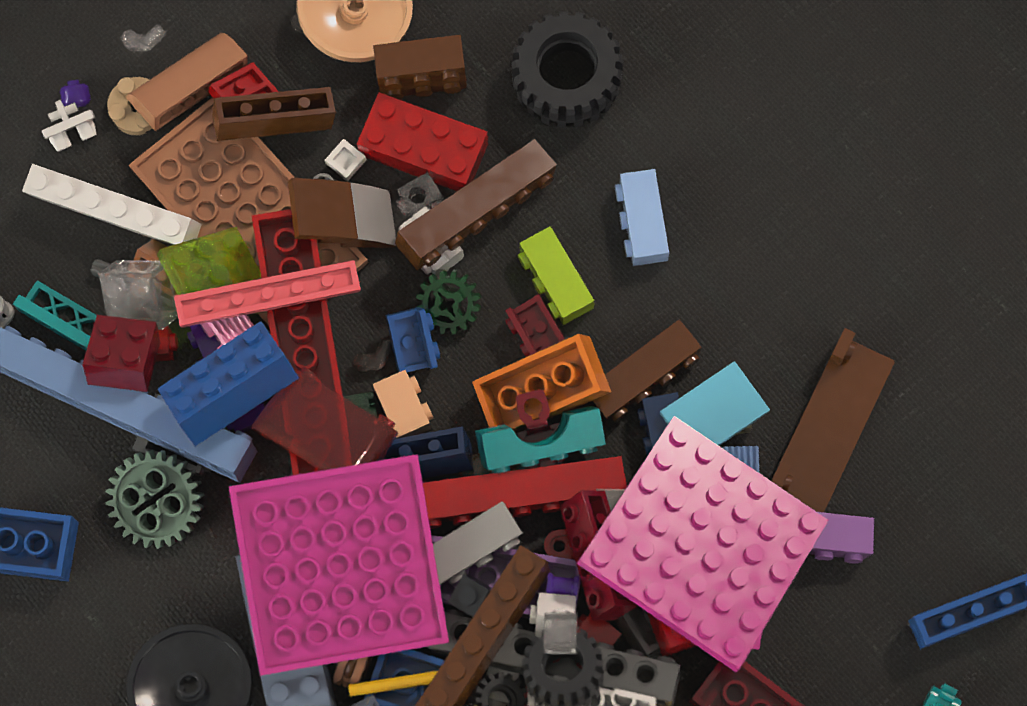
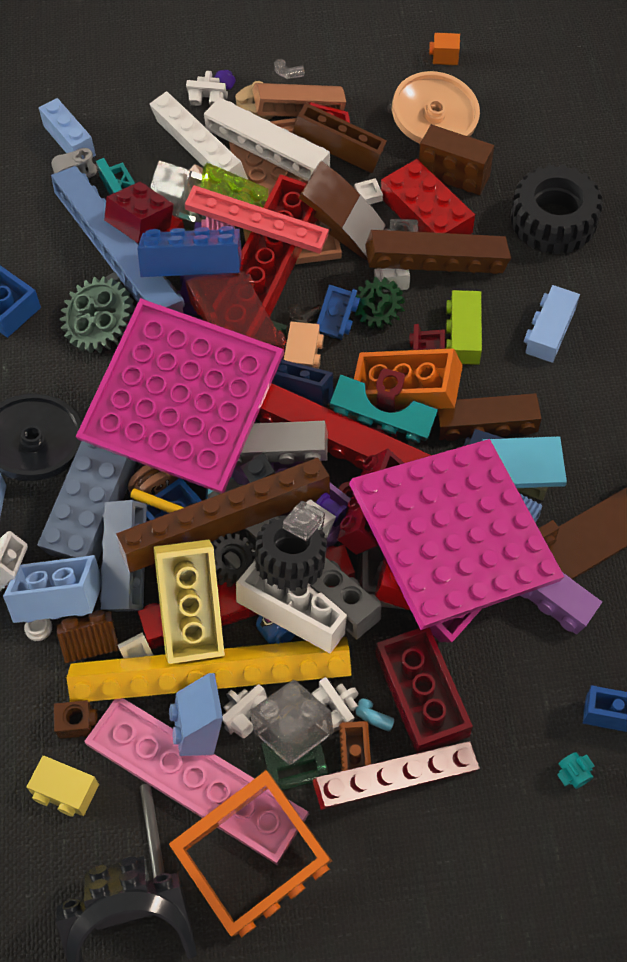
camera: 30 degrees right, 15 degrees down
none -> white brick [204,97,330,181]

